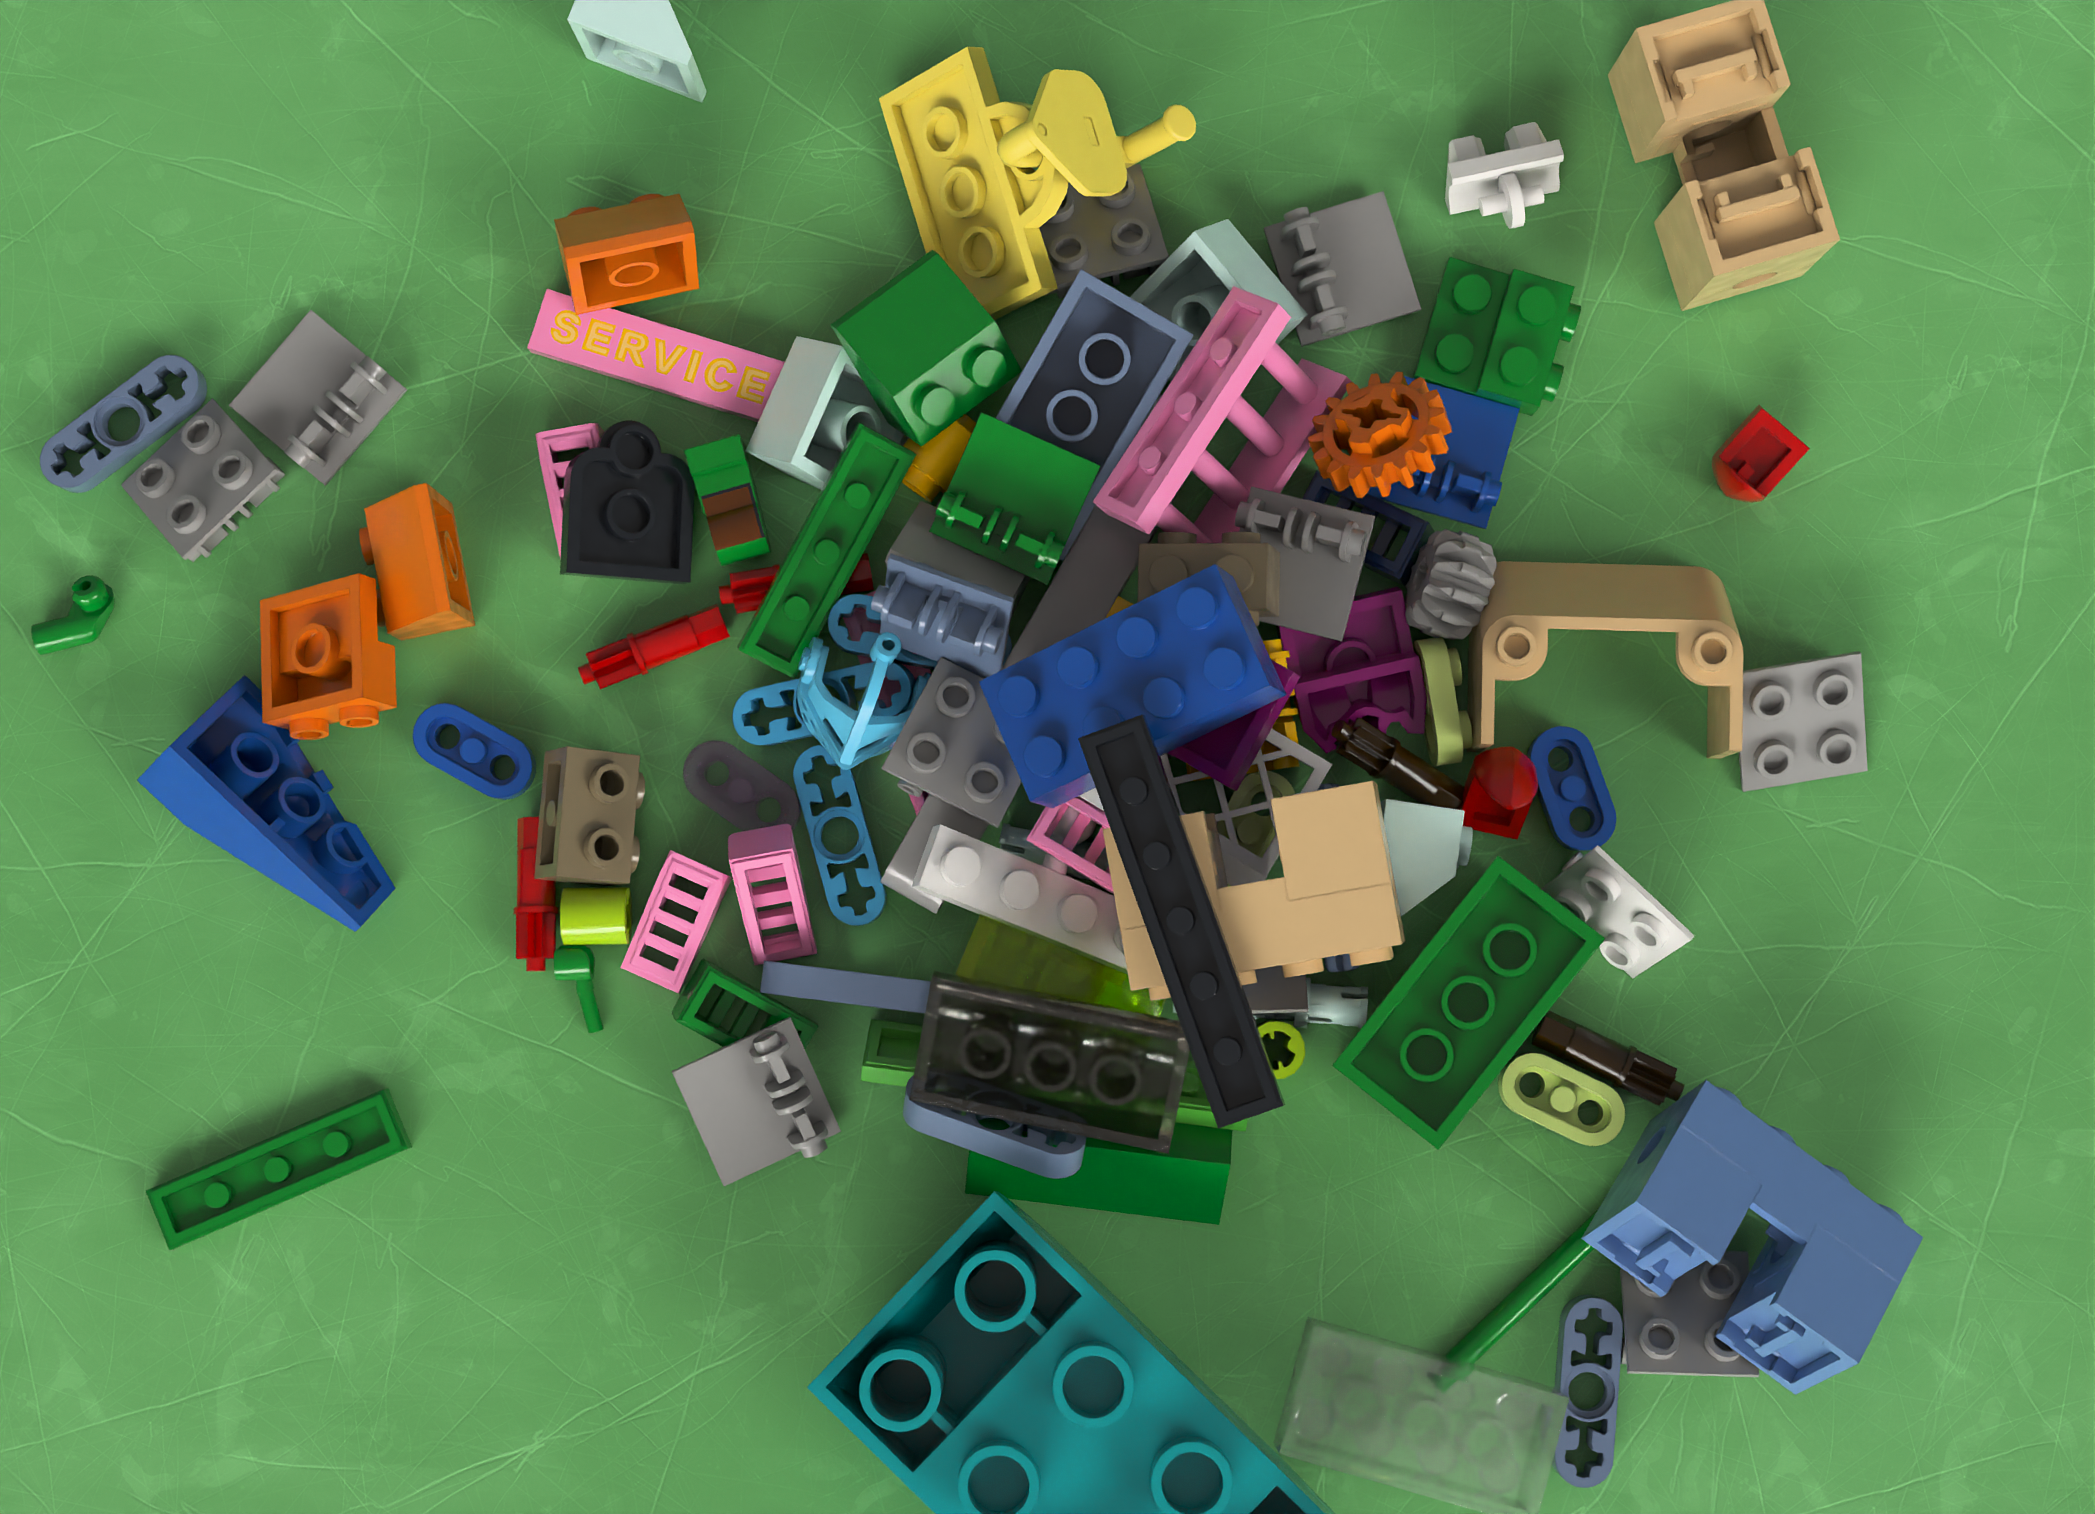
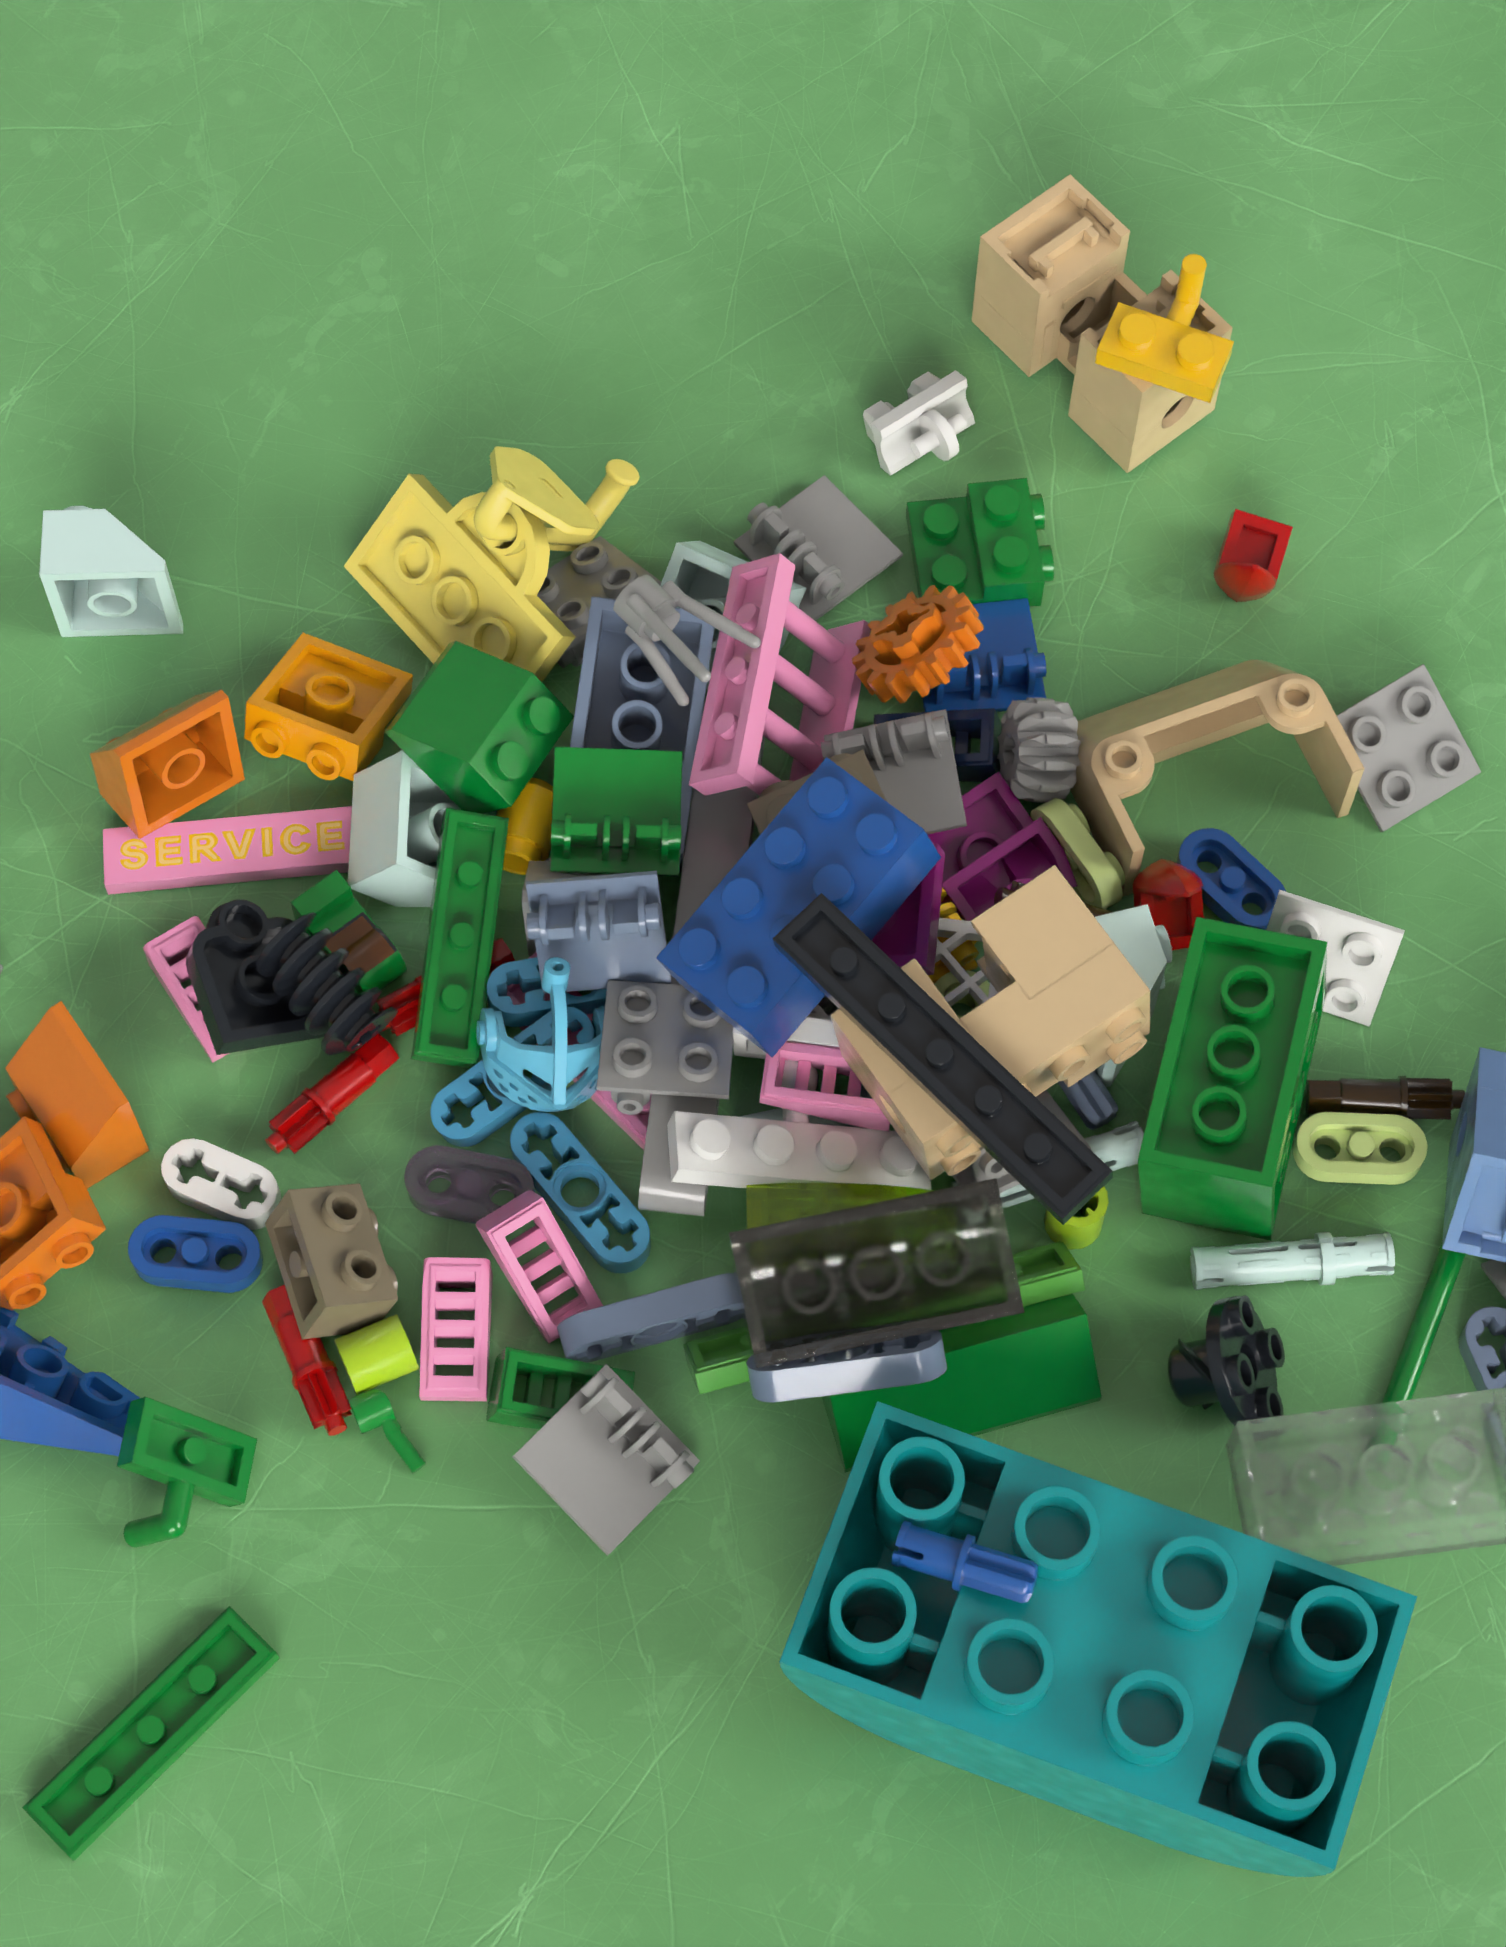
camera: 25 degrees left, 20 degrees down
none -> green plate [117,1397,257,1548]
none -> white beam [161,1138,281,1230]
none -> light orange plate [244,632,413,781]
none -> black piece [256,912,398,1055]
none -> light grey plant [613,575,761,706]
none -> blue axle [891,1521,1038,1603]
none -> yellow plate [1095,254,1234,403]
none -> black plate [1168,1295,1285,1433]
none -> light aqua pin [1190,1232,1395,1290]

